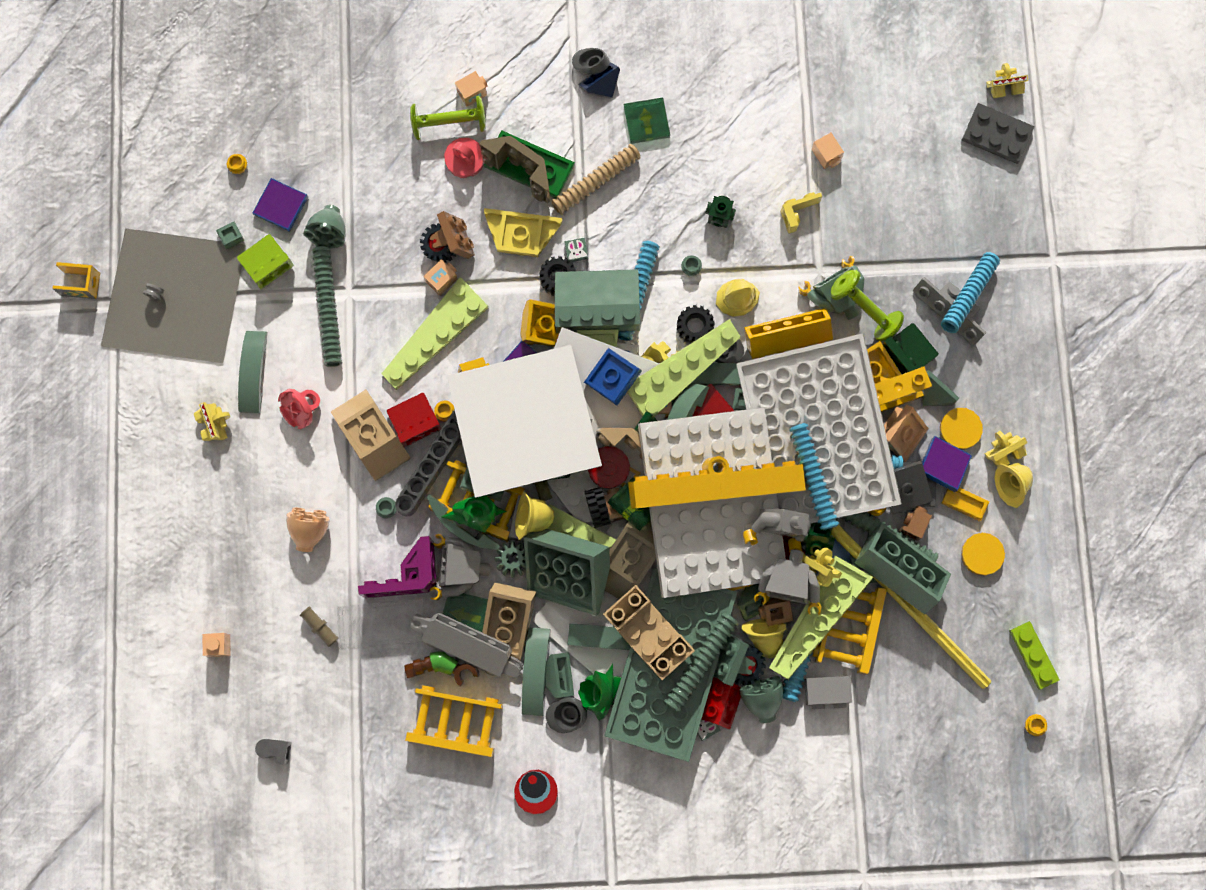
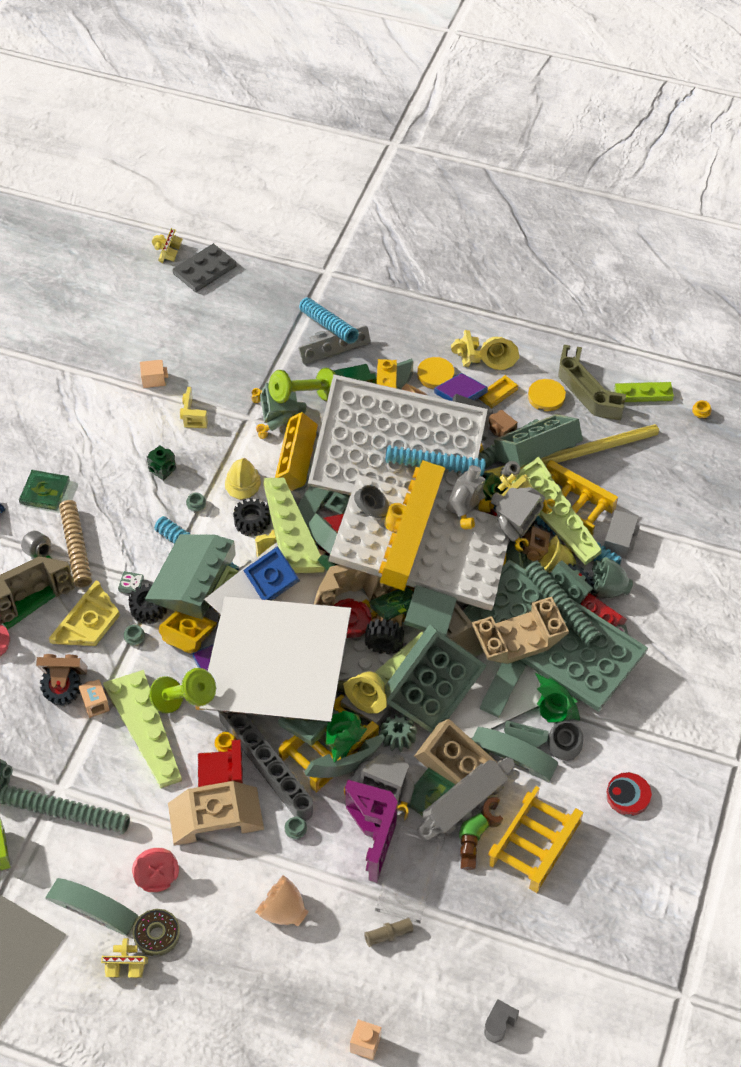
camera: 70 degrees left, 25 degrees down
none -> flat silver head [21,531,52,559]
none -> sand green plate [124,625,145,645]
none -> tile [132,909,180,956]
none -> lime hose [149,668,217,714]
none -> dark grey hat [354,485,390,518]
none -> sand green tile [404,585,457,635]
none -> light grey pin [500,461,520,478]
none -> olive piece [558,344,626,421]

